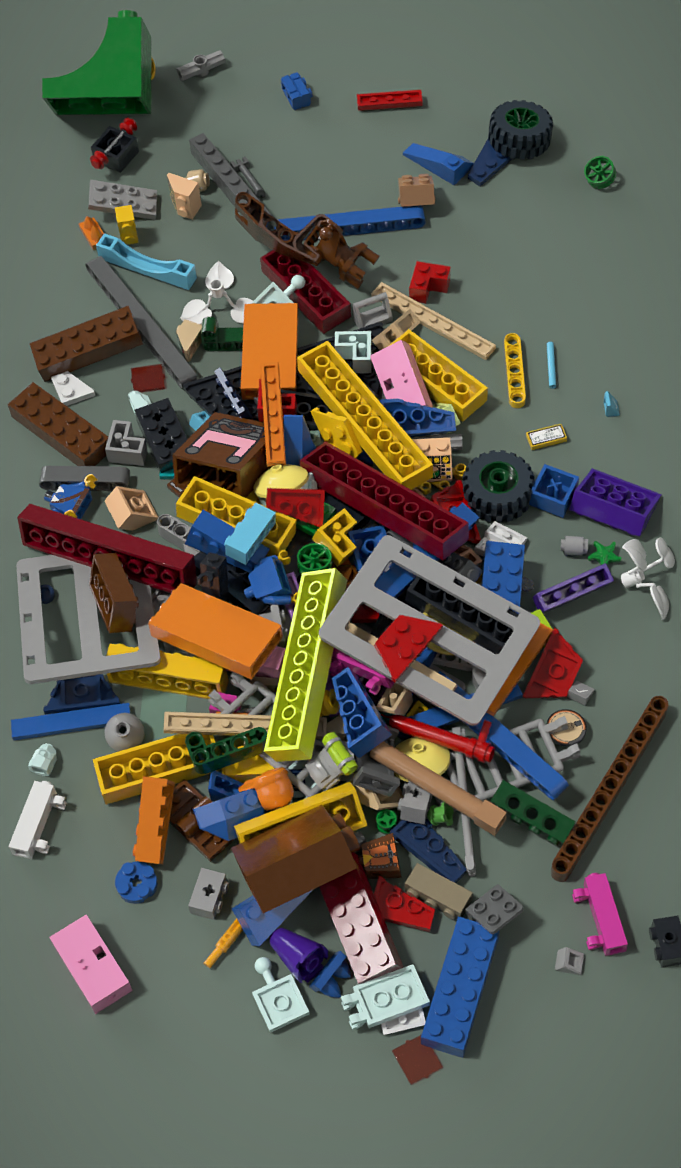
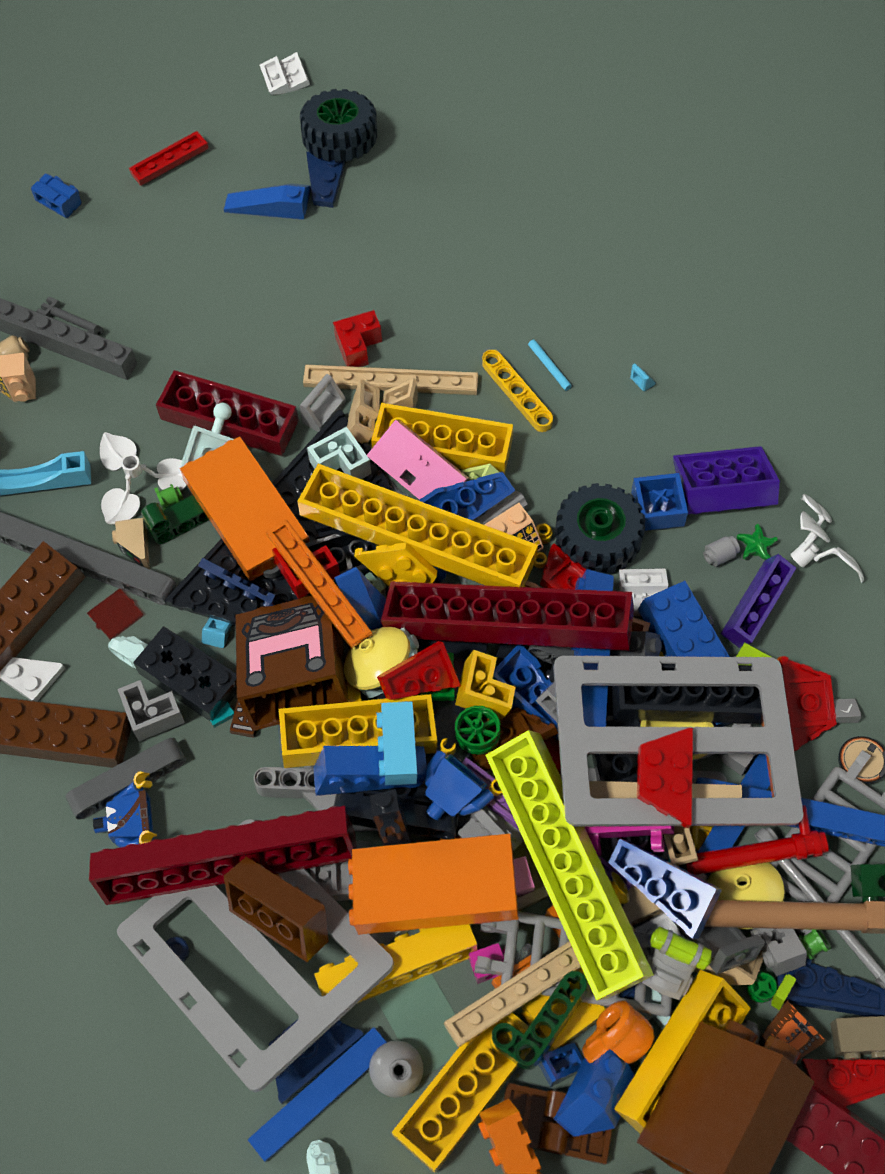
camera: 35 degrees left, 5 degrees up
light nougat slope [105,486,158,531] -> none
reddish brown piece [235,192,380,290] -> none
blue beam [274,205,426,241] -> none
medium nougat brick [398,174,435,207] -> none
tile [526,424,567,450] -> none
green wheel [584,156,616,189] -> none
none -> bright green brick [154,484,183,510]
none -> white slope [260,53,310,95]
none -> tan slope [382,378,418,408]
none -> lime tile [771,974,796,1010]

